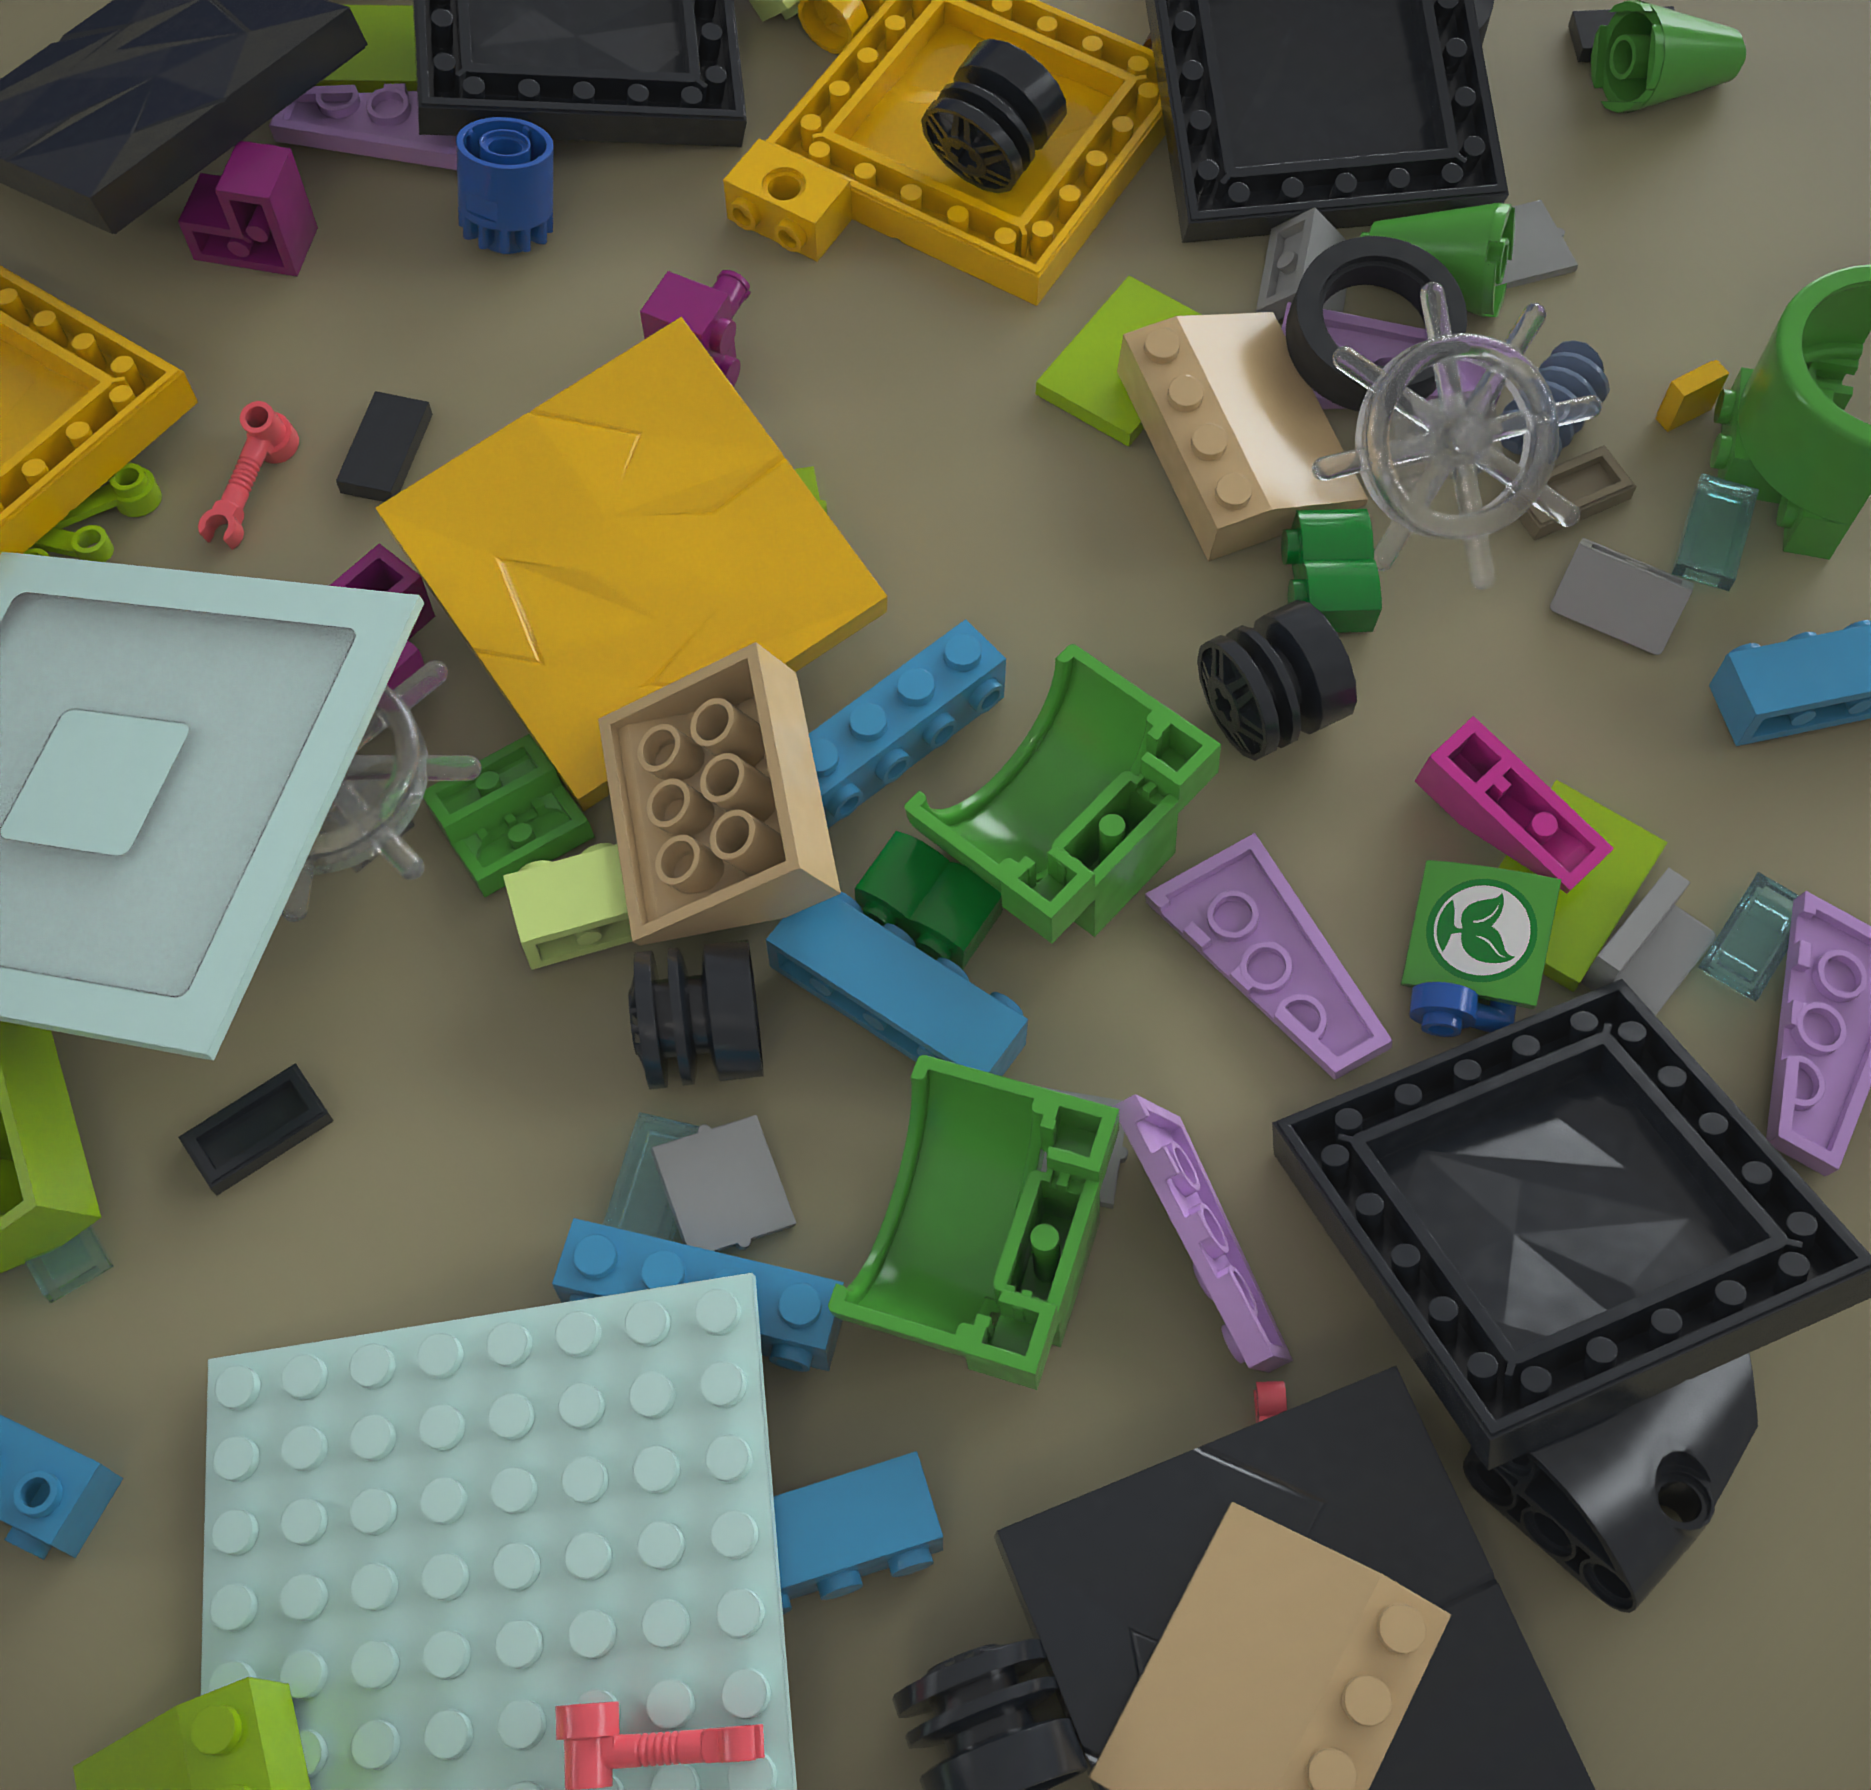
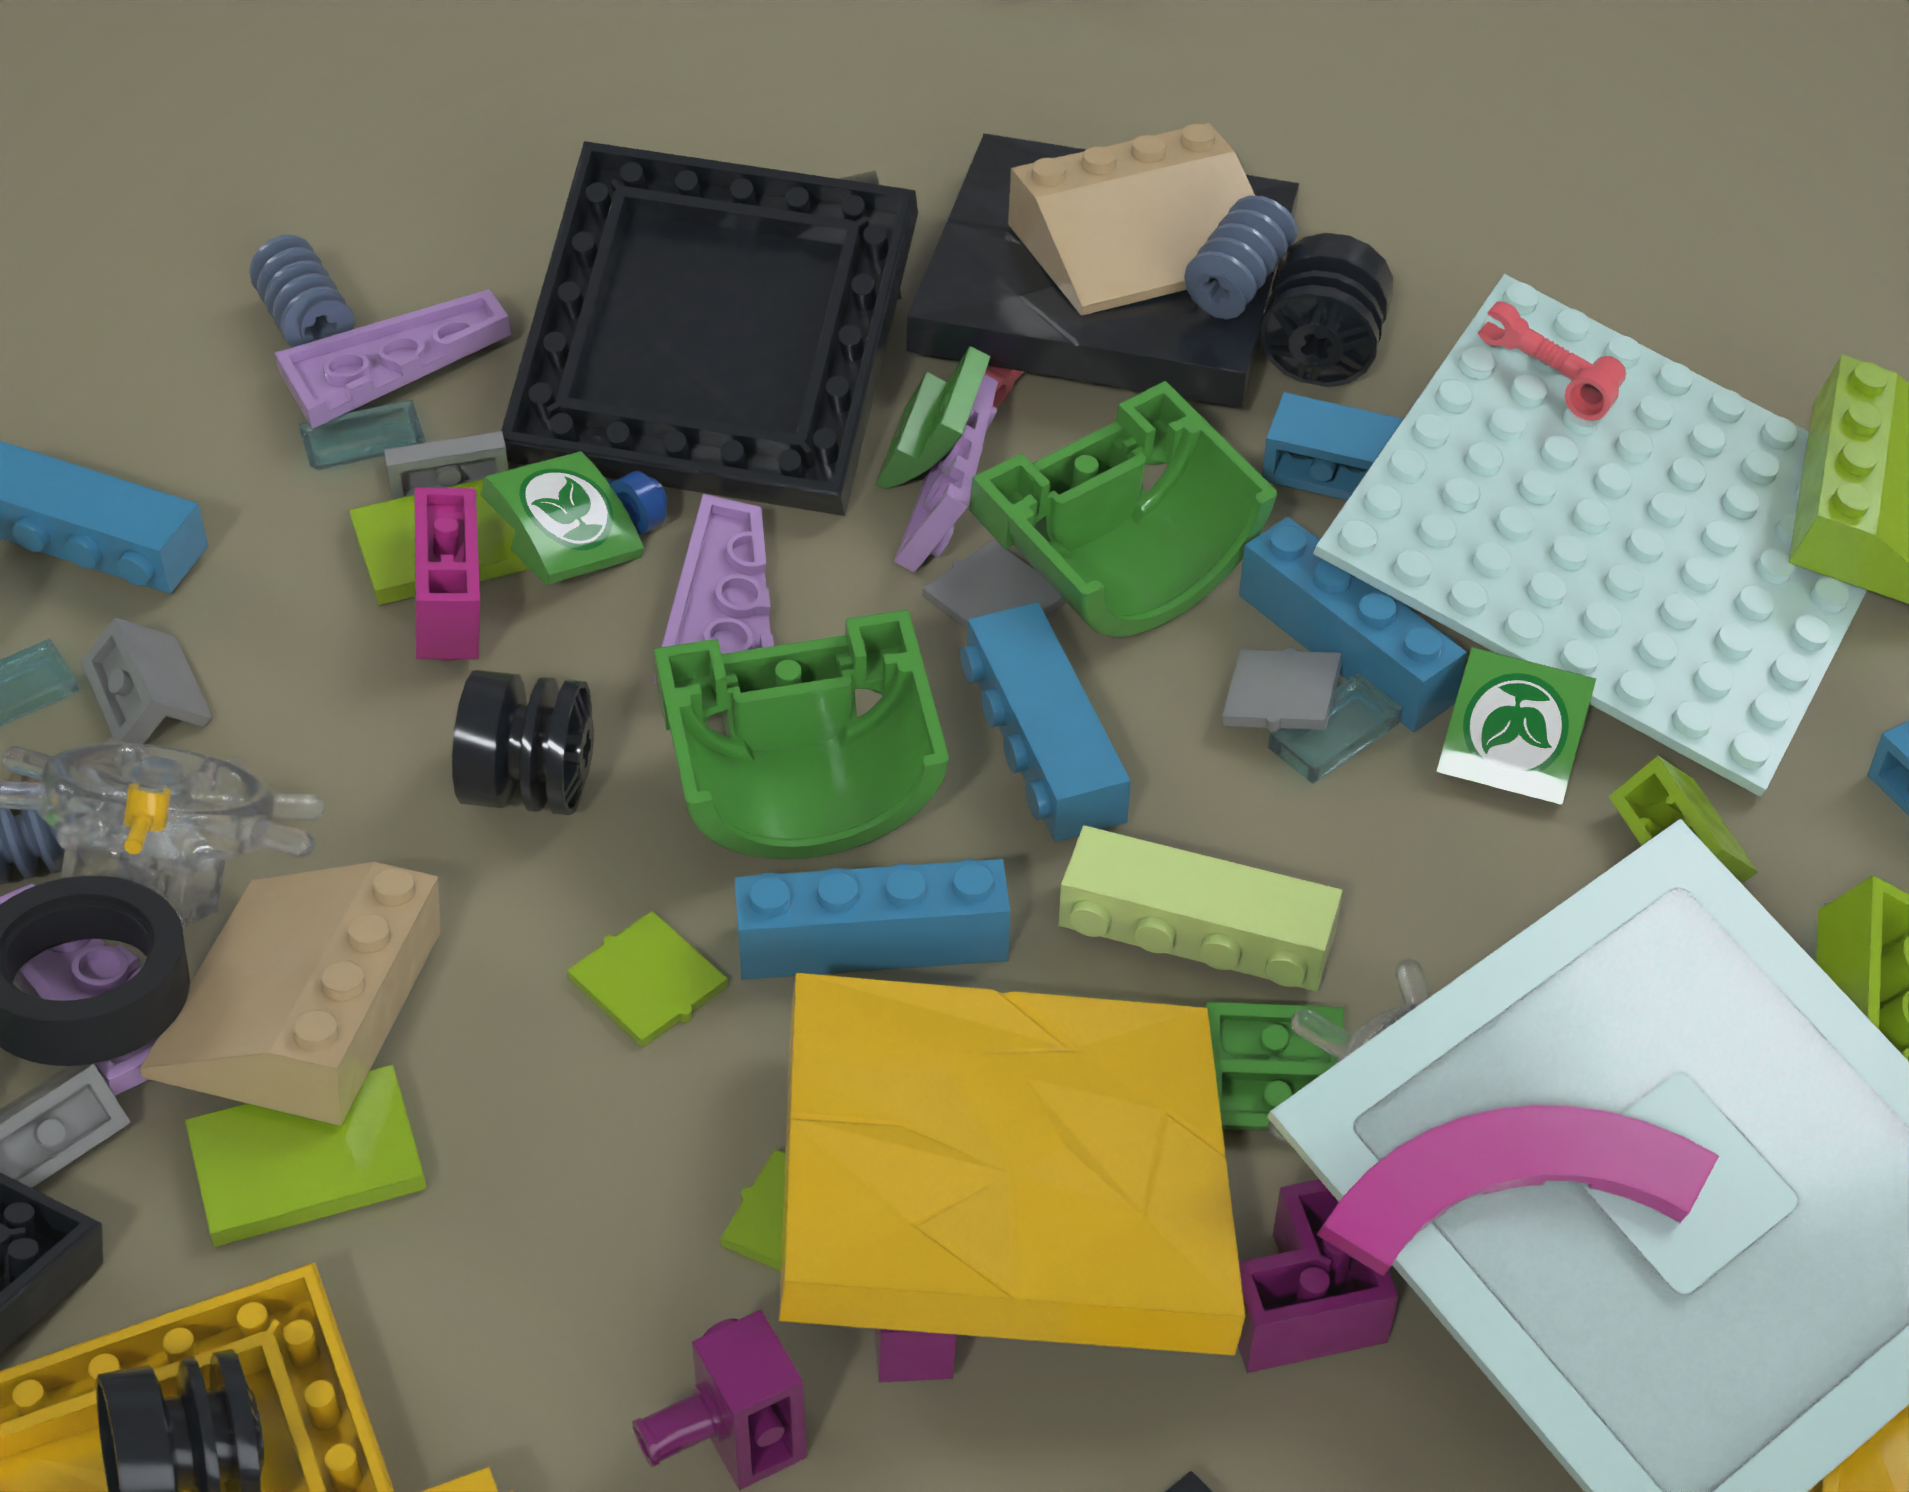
camera: 145 degrees left, 15 degrees down
tan slope [598,642,841,946] -> none
black wheel [628,939,764,1090] -> none
green brick [854,831,1003,970] -> none
green brick [1281,509,1382,633] -> none
none -> yellow hand [123,783,171,855]
none -> lime piece [567,911,728,1048]
none -> bright green slope [875,346,991,489]
none -> sand blue piece [1184,195,1298,319]
none -> dark pink tile [1317,1105,1719,1276]
none -> slope [1437,647,1597,804]
none -> lime brick [1608,756,1758,883]

